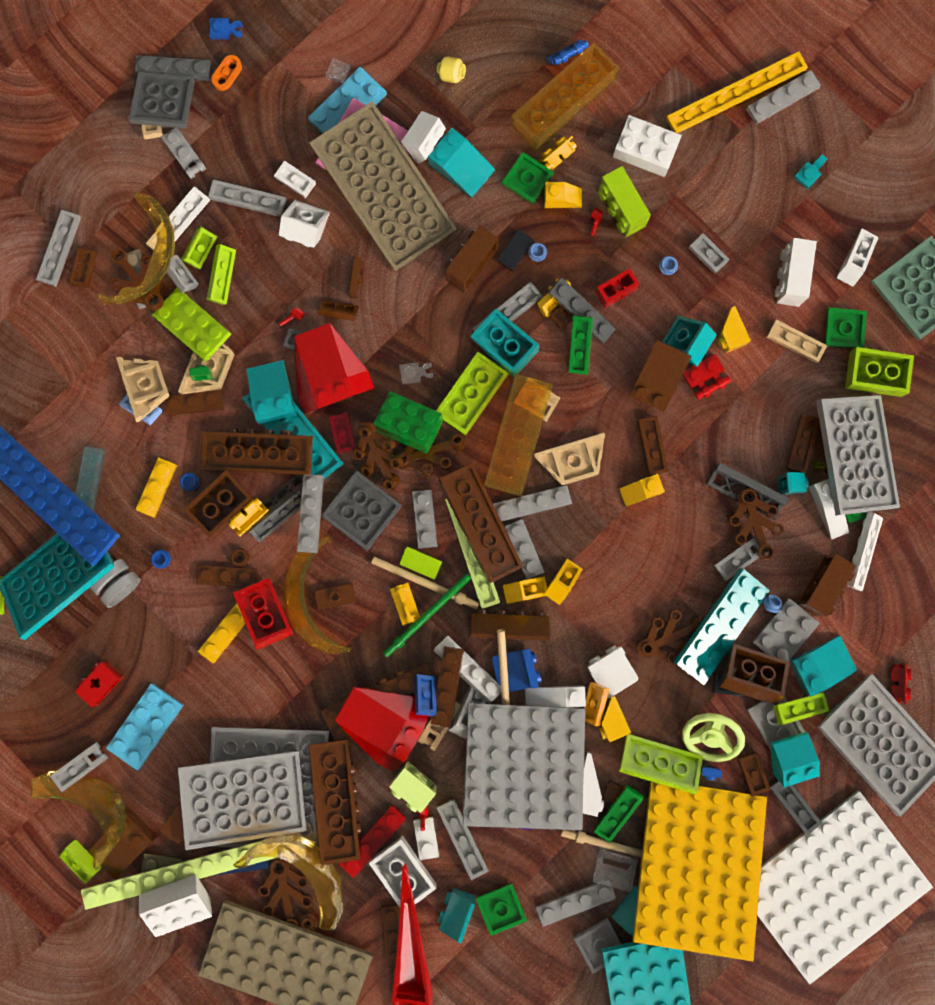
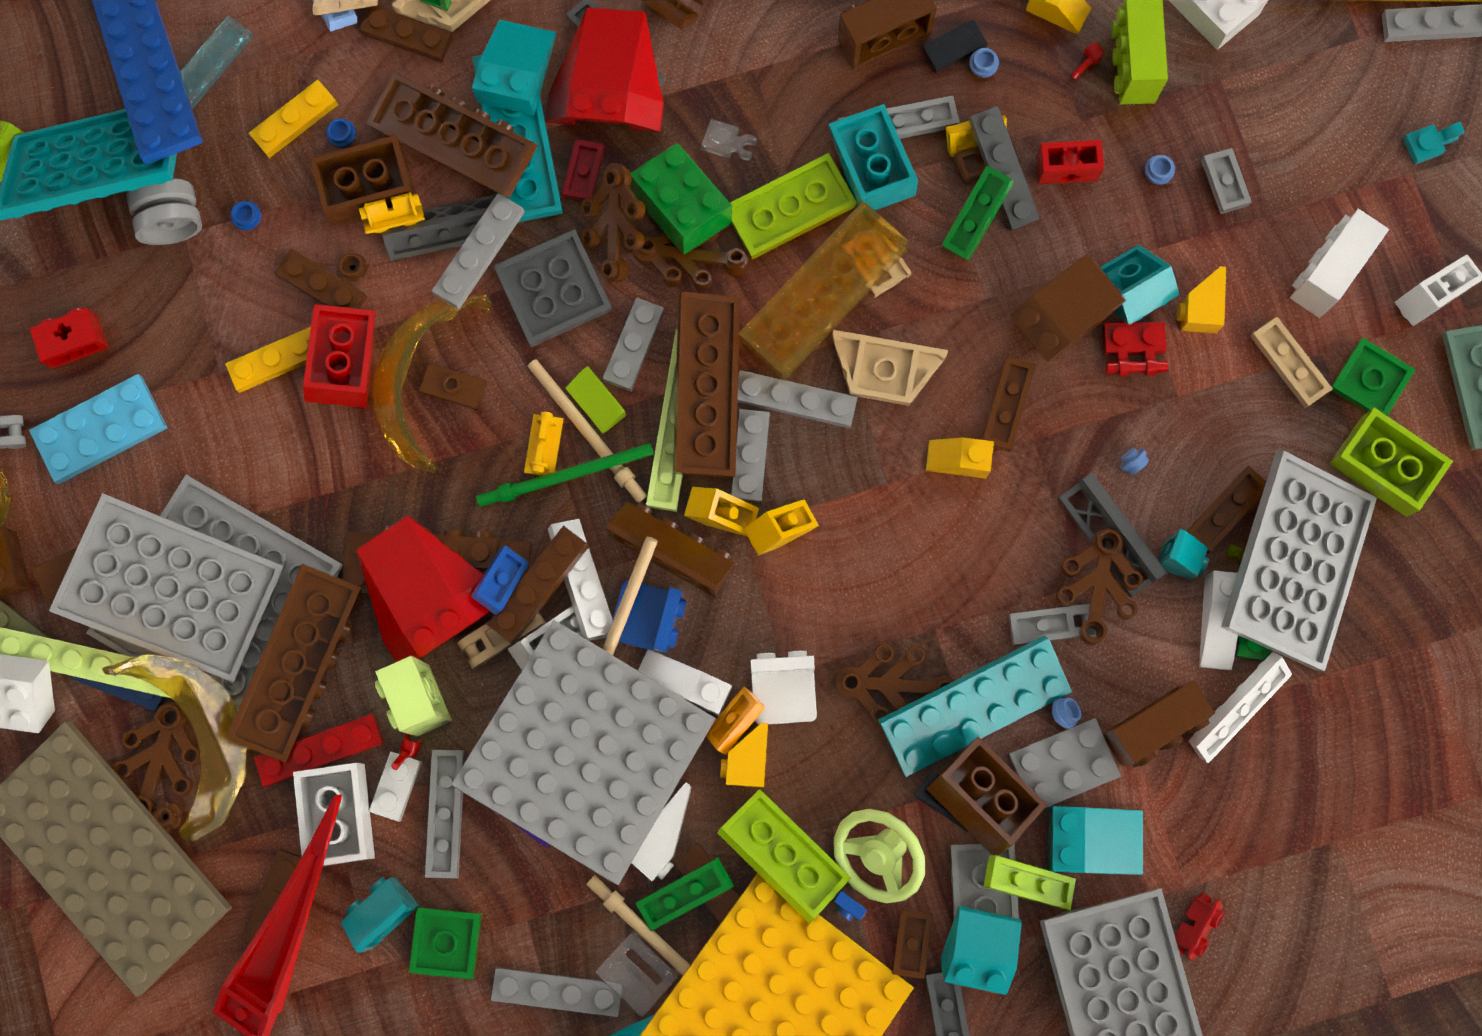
camera: 30 degrees right, 5 degrees down
none -> medium blue plate [1119,448,1149,475]

